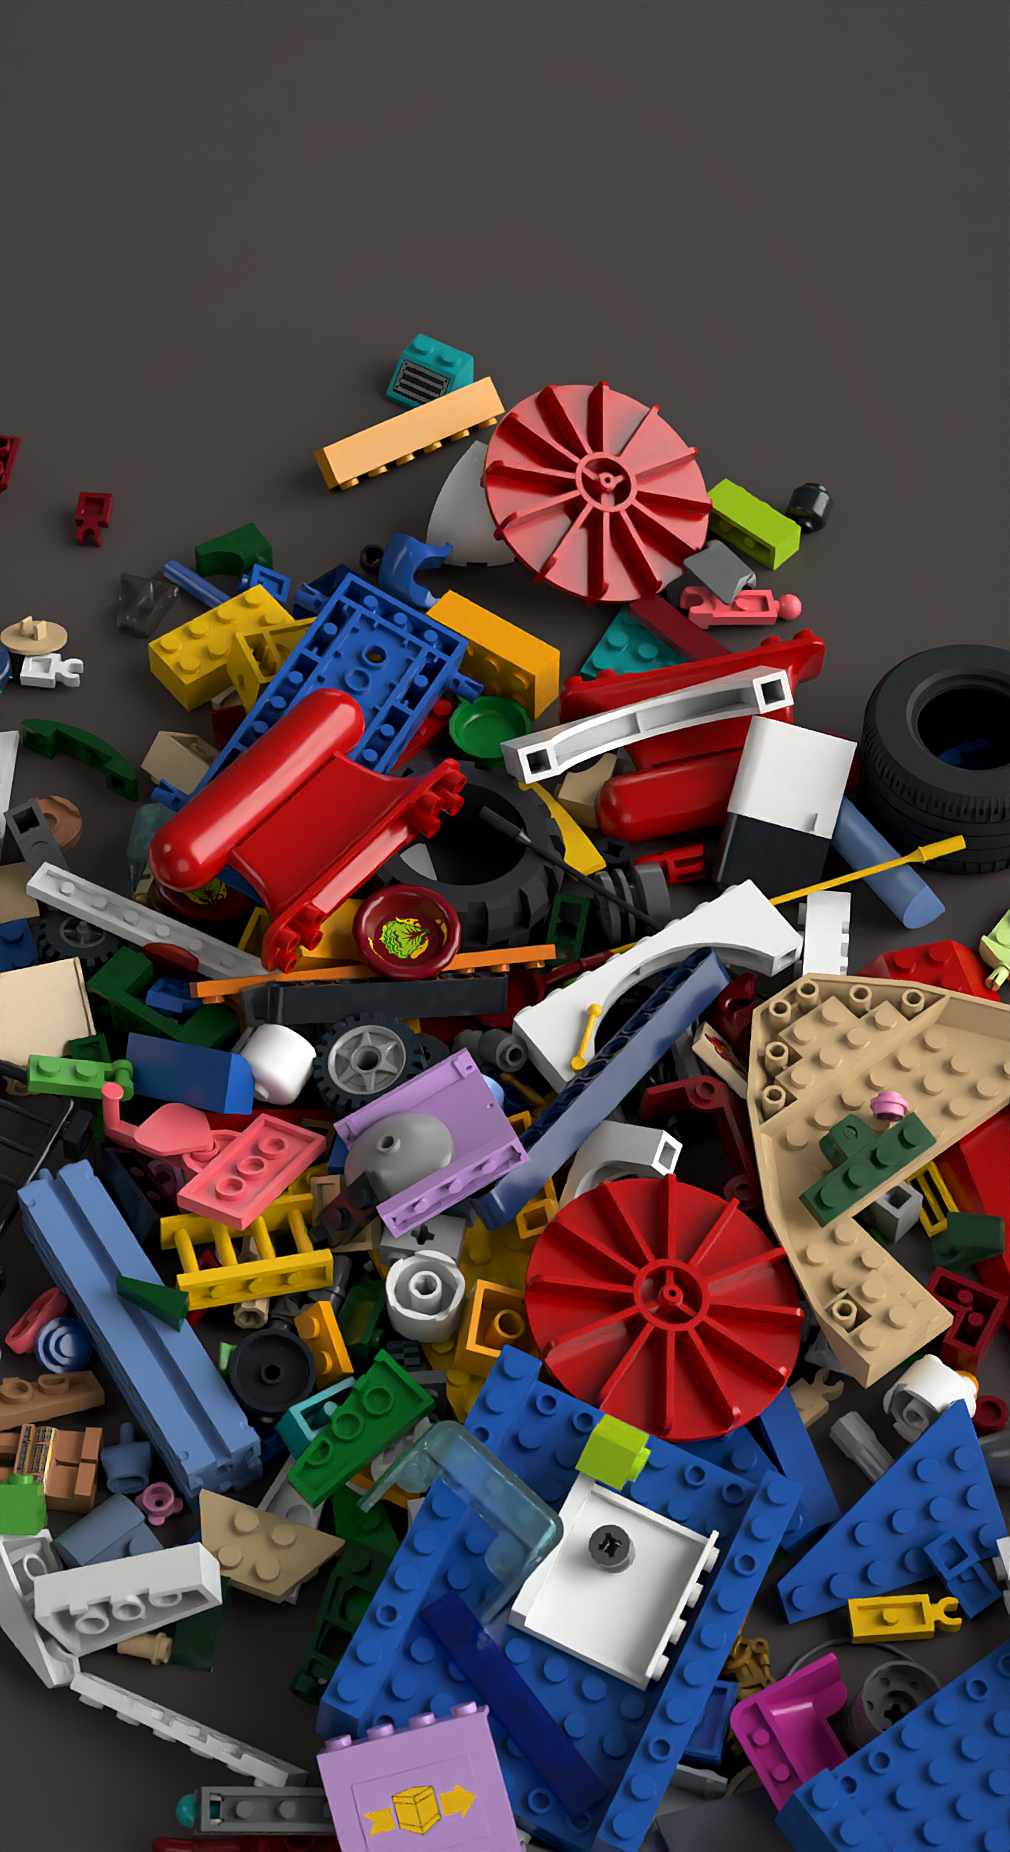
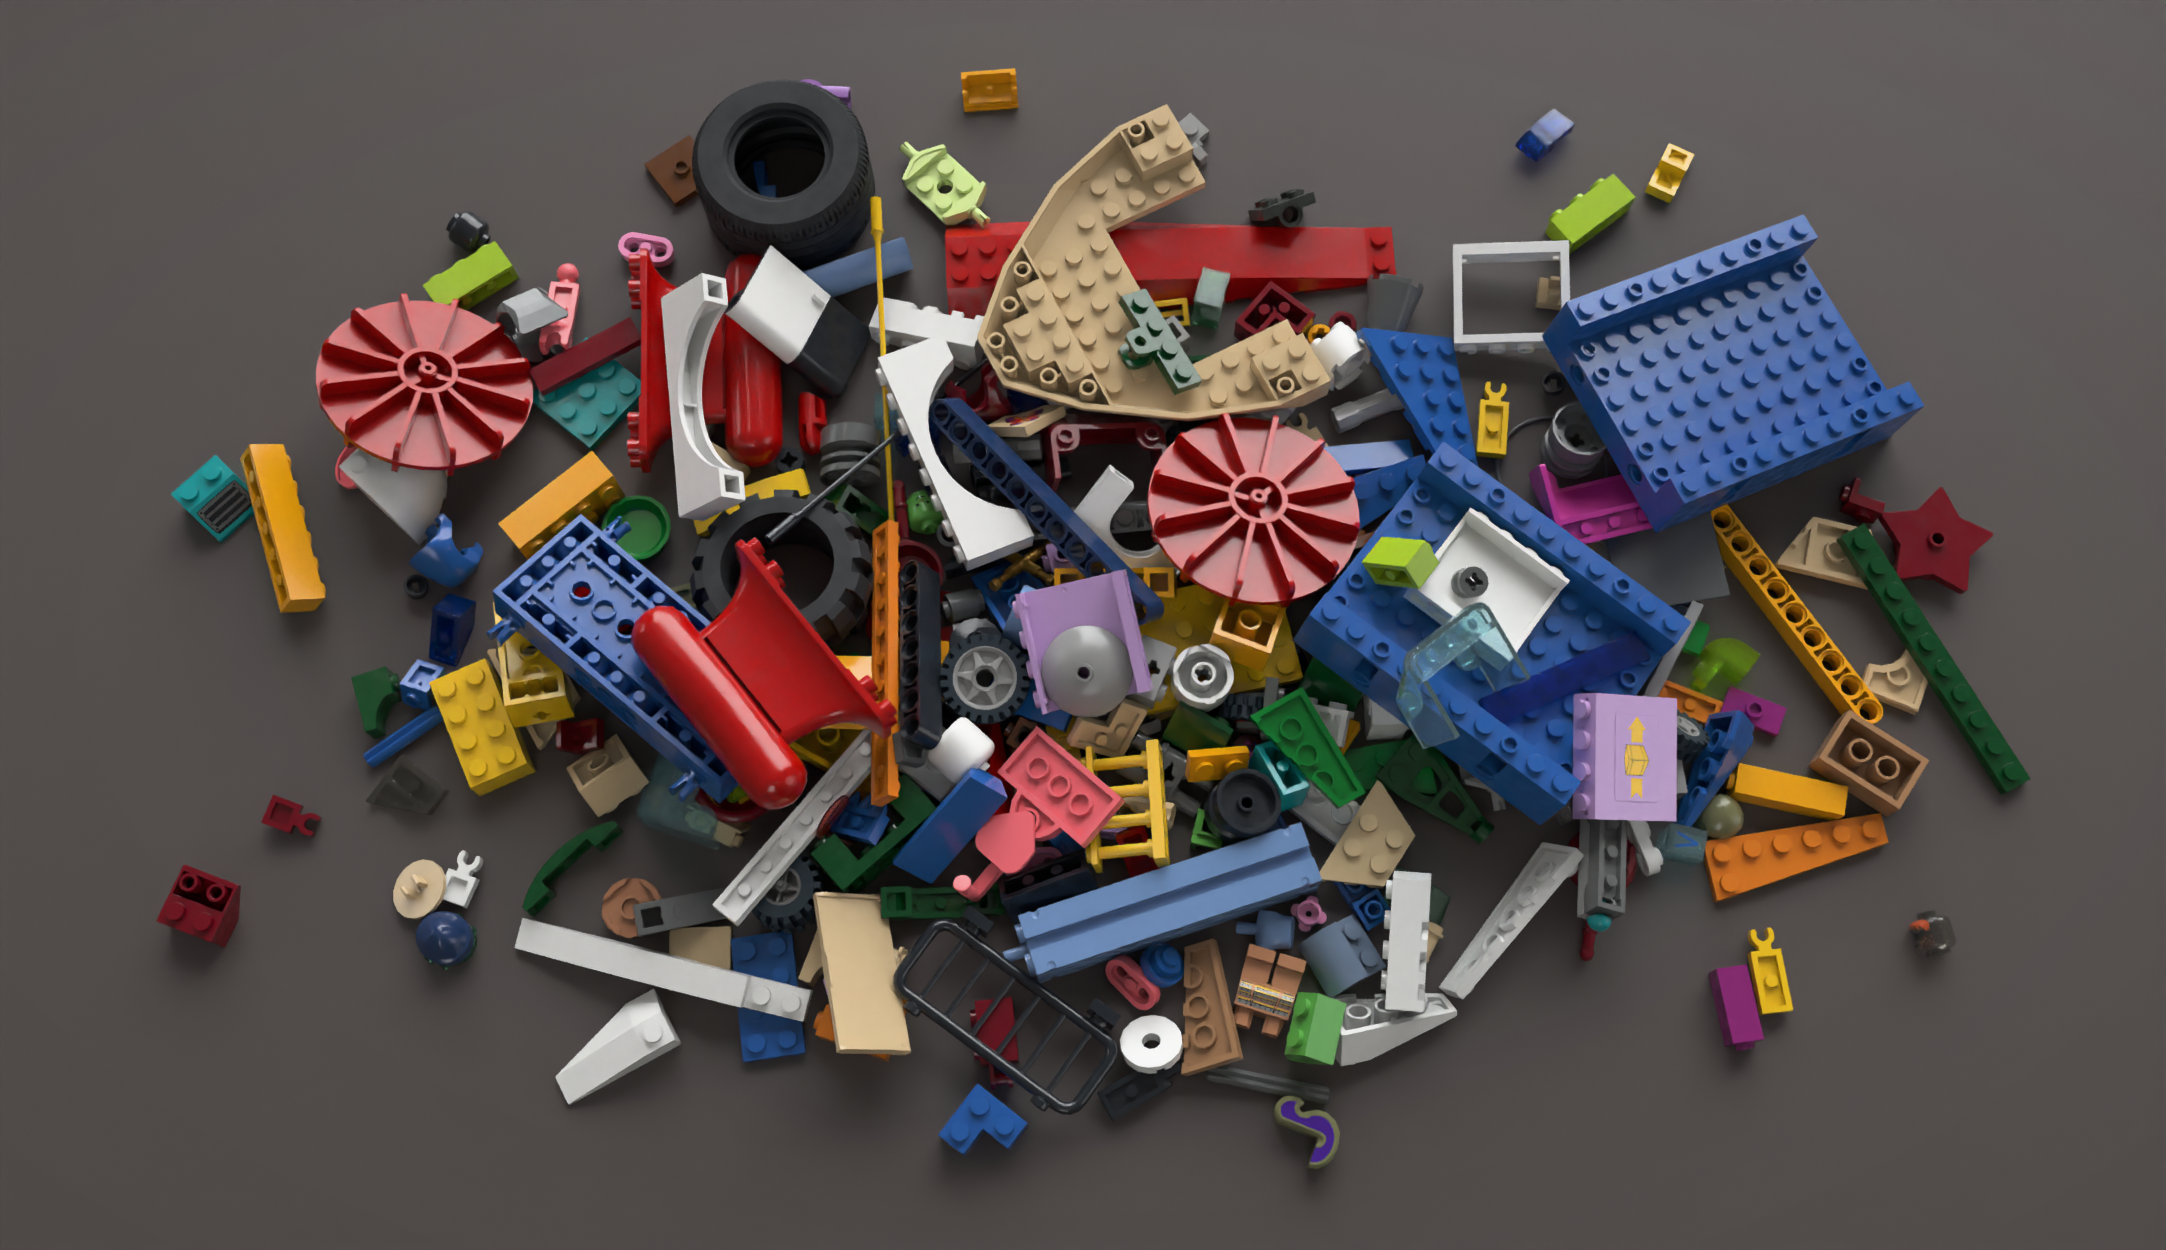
camera: 75 degrees left, 20 degrees up
bright green plate [27,1054,134,1101] -> none
dark green piece [116,1275,190,1332] -> none
black hinge [307,1170,388,1250] -> none
dark red piece [351,884,462,981] -> none
dark grey brick [478,1029,528,1072] -> none
yellow hinge [570,1003,602,1073] -> none
bright pink plate [870,1091,908,1122] -> none
blue slope [922,1525,1003,1621] -> none
none -> bright pink plate [618,232,675,267]

